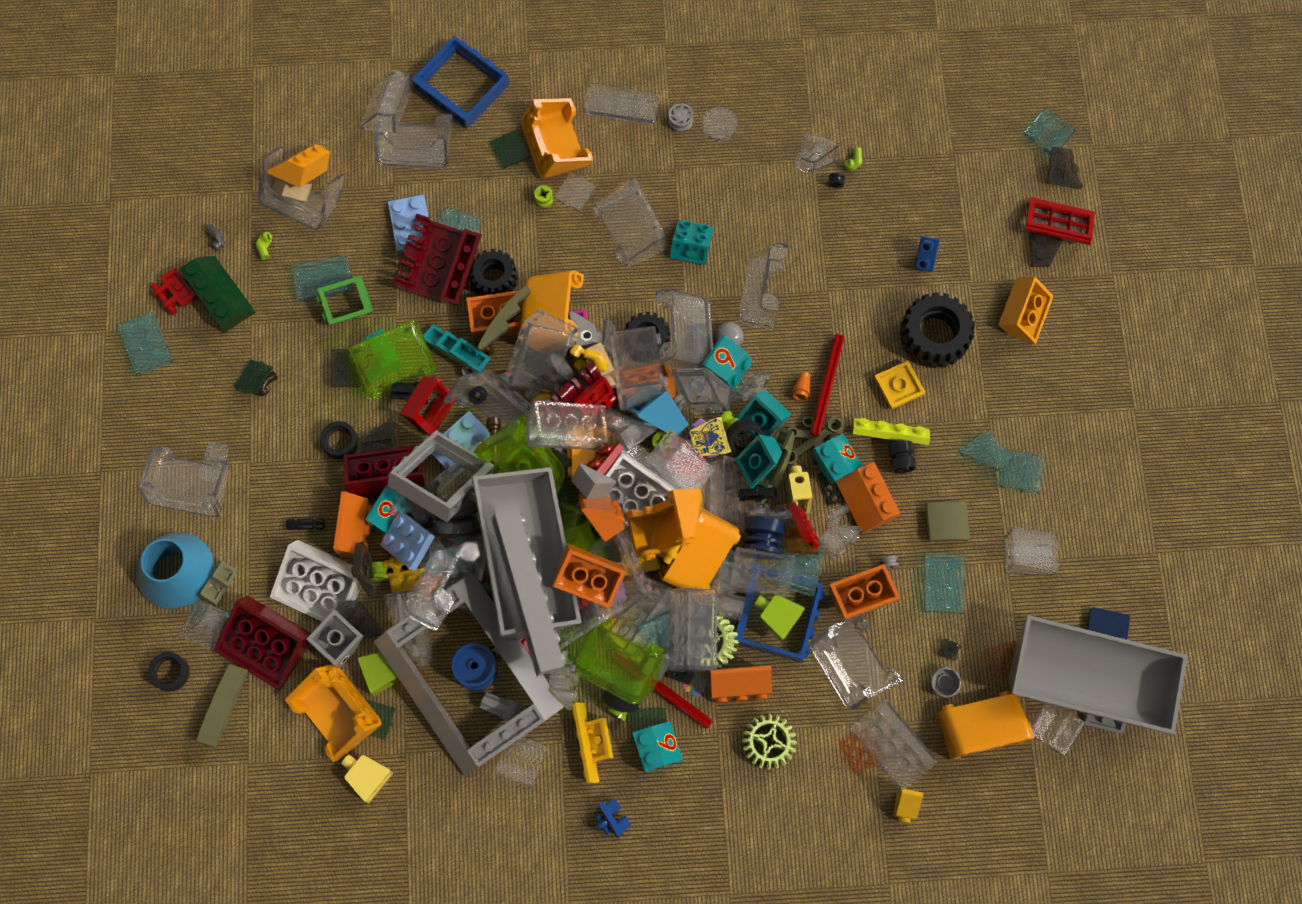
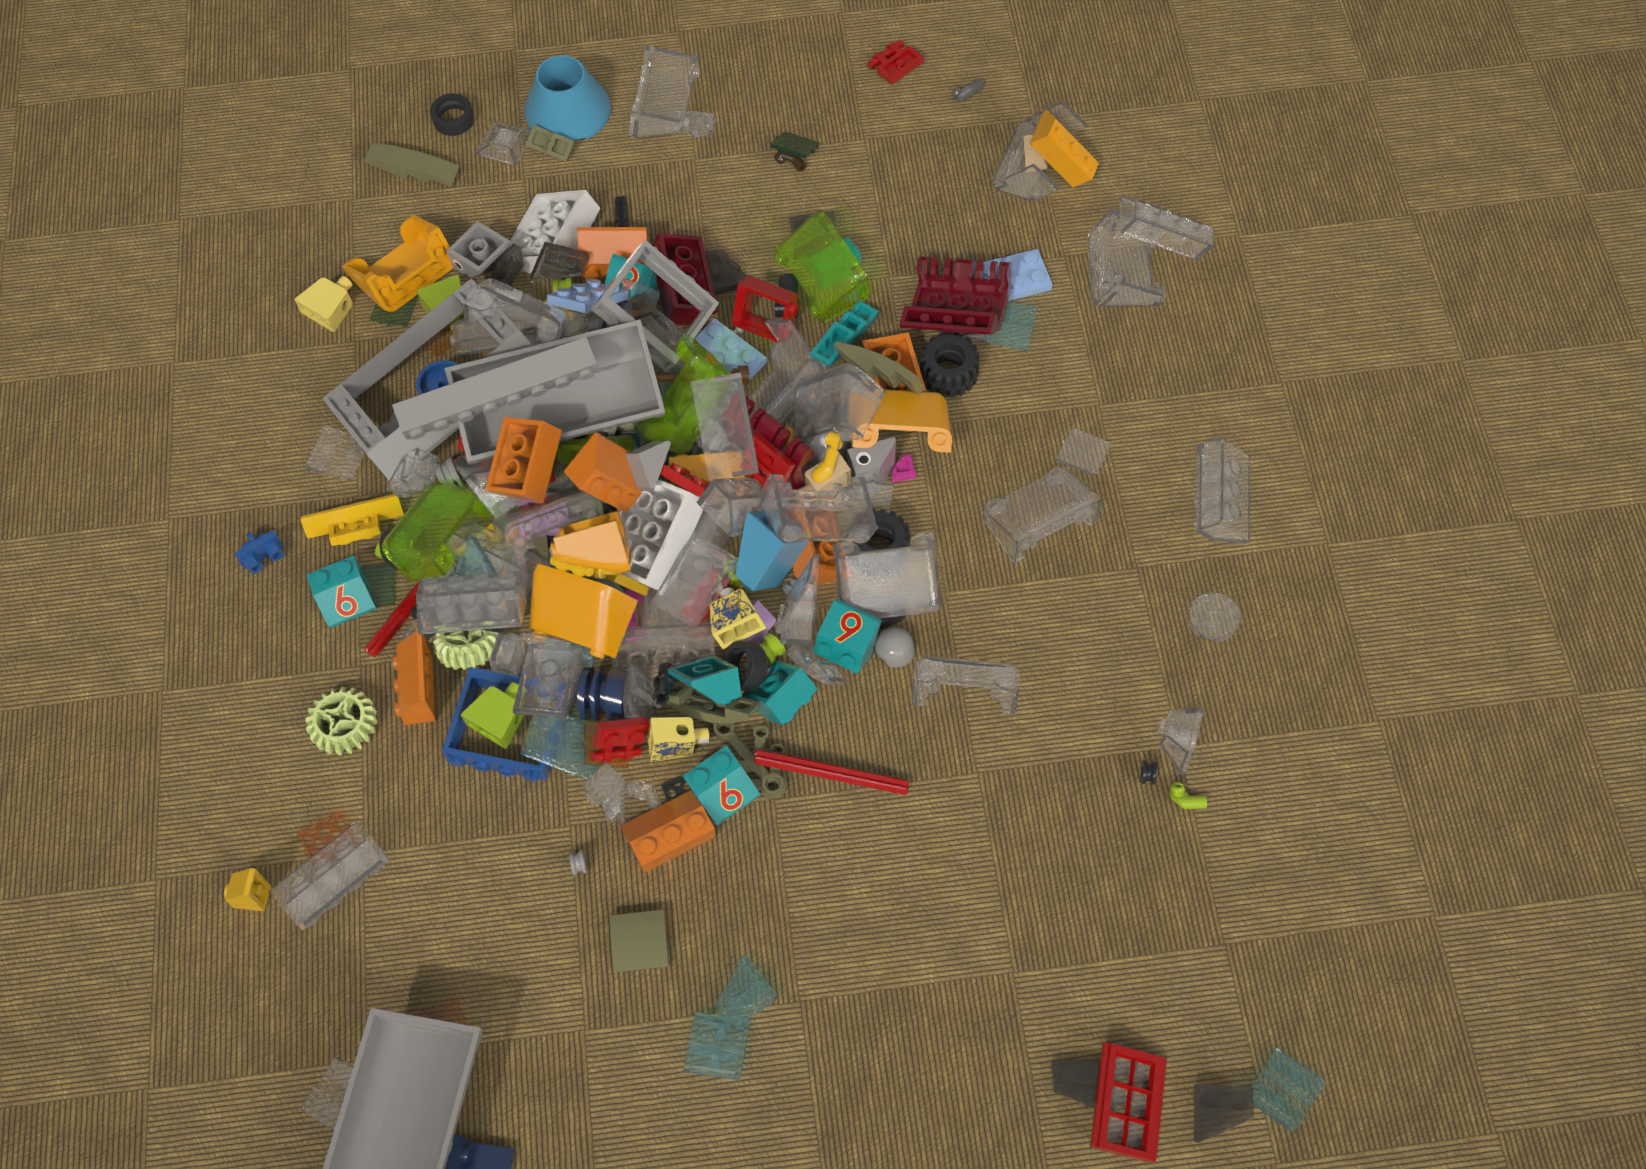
camera: 90 degrees right, 10 degrees down
clear light blue plate [117,311,173,376] -> none
dark green slope [179,256,256,333] -> none
dark red slope [214,595,312,691] -> none
lime arm [256,232,272,260] -> none
clear light blue plate [292,255,354,302] -> none
bright green window [316,276,374,325] -> none
black tyre [320,421,359,460] -> none
blue window [411,36,509,129] -> none
black bush [468,386,487,405] -> none
clear green piece [490,130,531,169] -> none
light orange windscreen [521,98,593,178] -> none
lime wheel [534,185,553,208] -> none
light grey wheel [668,103,693,133] -> none
teal bracket [670,220,714,265] -> none
orange cone [792,372,810,402] -> none
clear windscreen [811,614,903,710] -> none
orange slope [829,564,901,620] -> none
neon yellow plate [853,418,930,445] -> none
yellow plate [874,361,926,410] -> none
black wheel [888,440,917,473] -> none
black tyre [899,293,975,368] -> none
blue hips [914,235,940,272] -> none
clear light blue plate [923,553,964,614] -> none
light grey hair [931,667,962,698] -> none
light orange windscreen [937,690,1034,760] -> none
clear smoke plate [938,639,961,661] -> none
light orange slope [998,276,1054,344] -> none
clear slope [1005,527,1059,576] -> none

